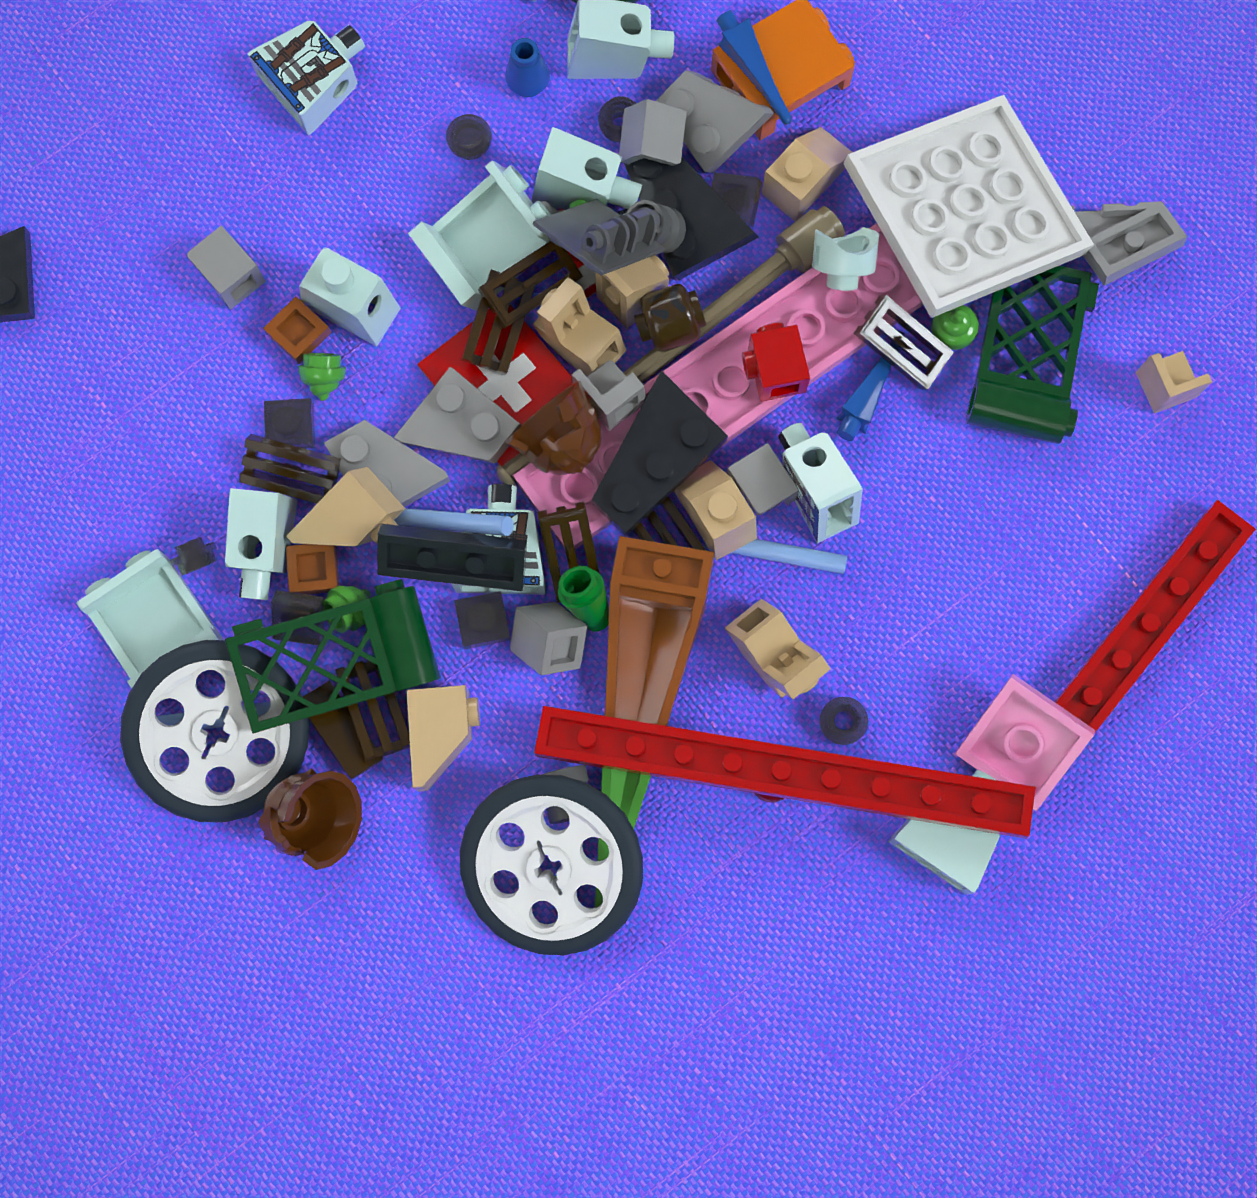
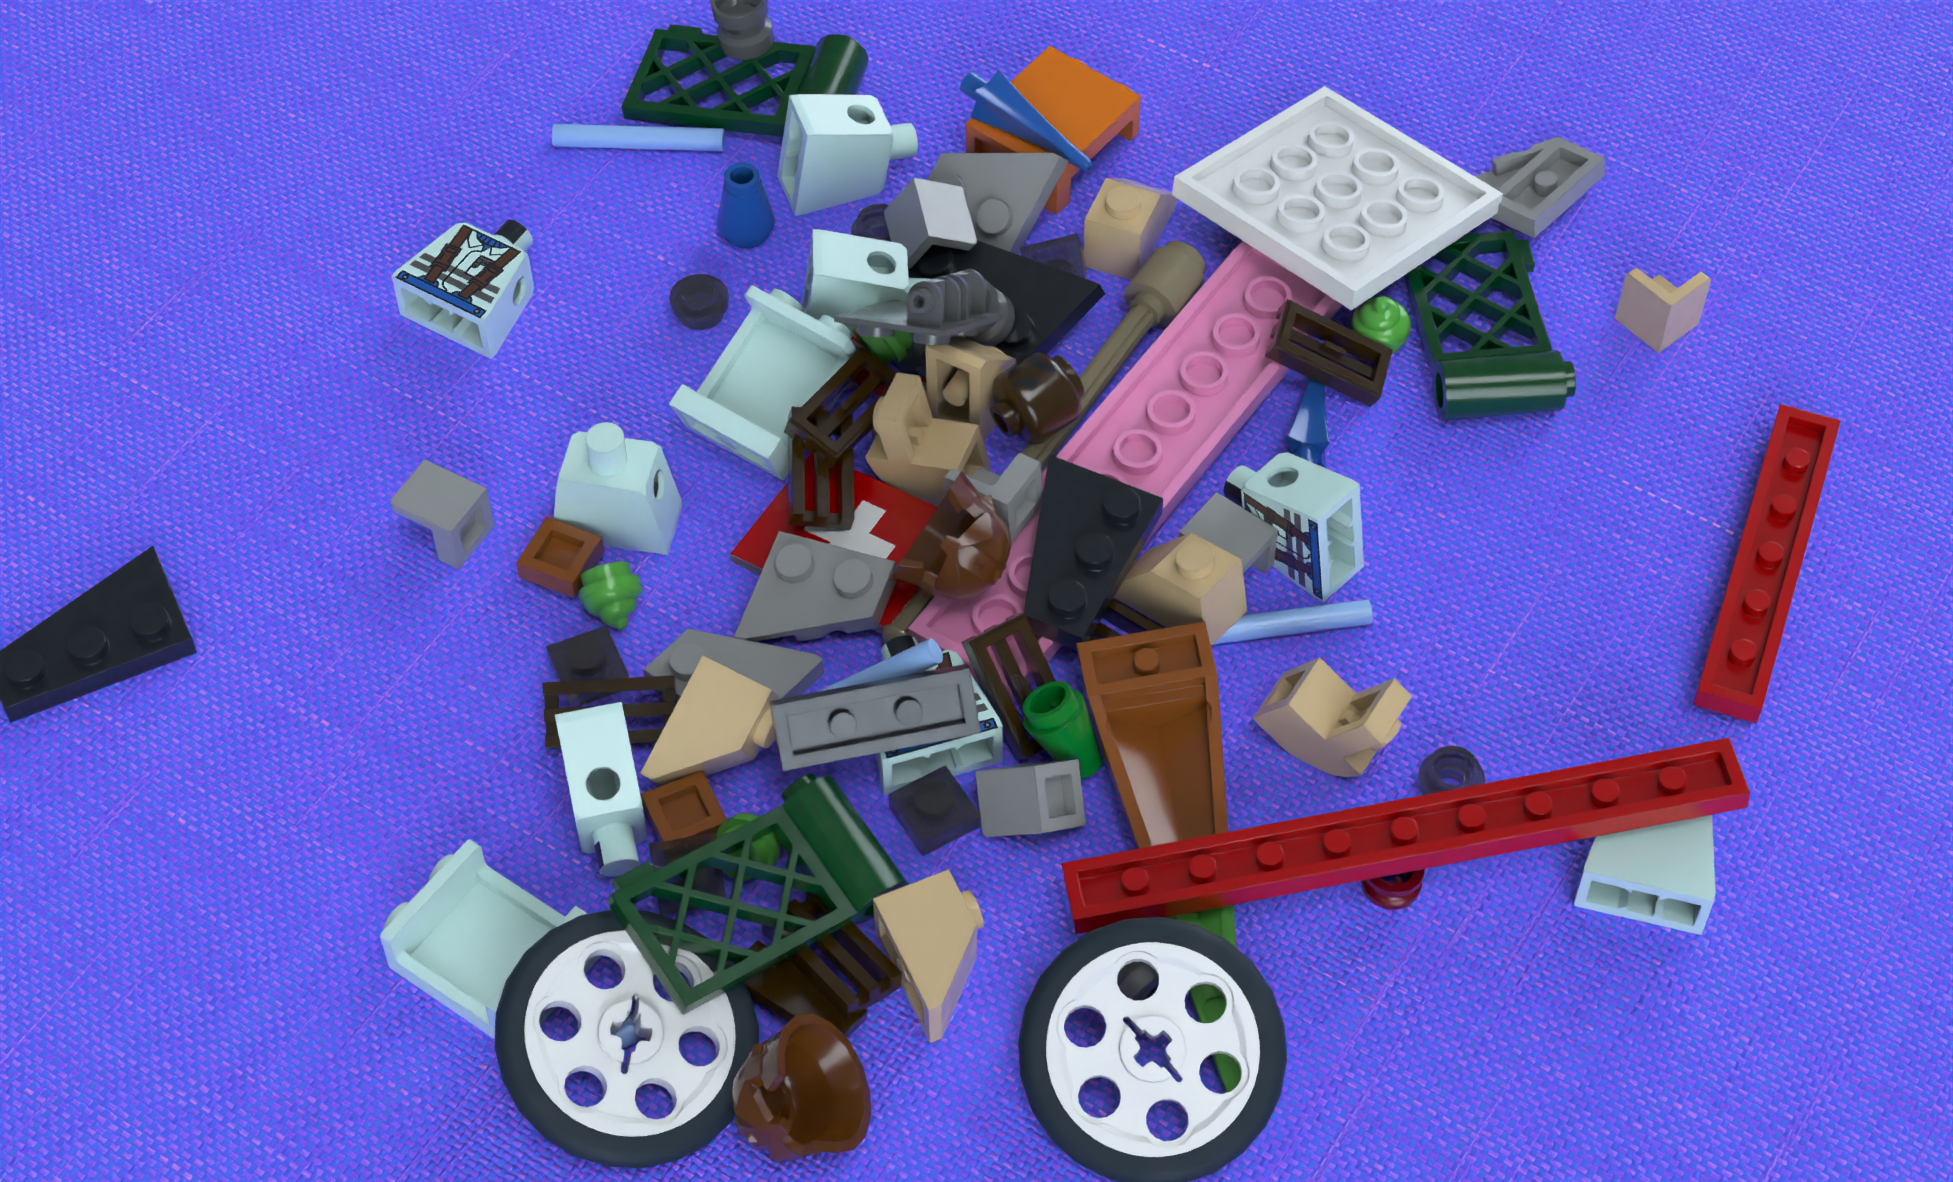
camera: 20 degrees left, 25 degrees down
clear smoke plate [169,537,217,576] -> none
red brick [742,323,810,402] -> none
light aqua piece [812,227,879,291] -> none
bright pink plate [955,674,1095,811] -> none

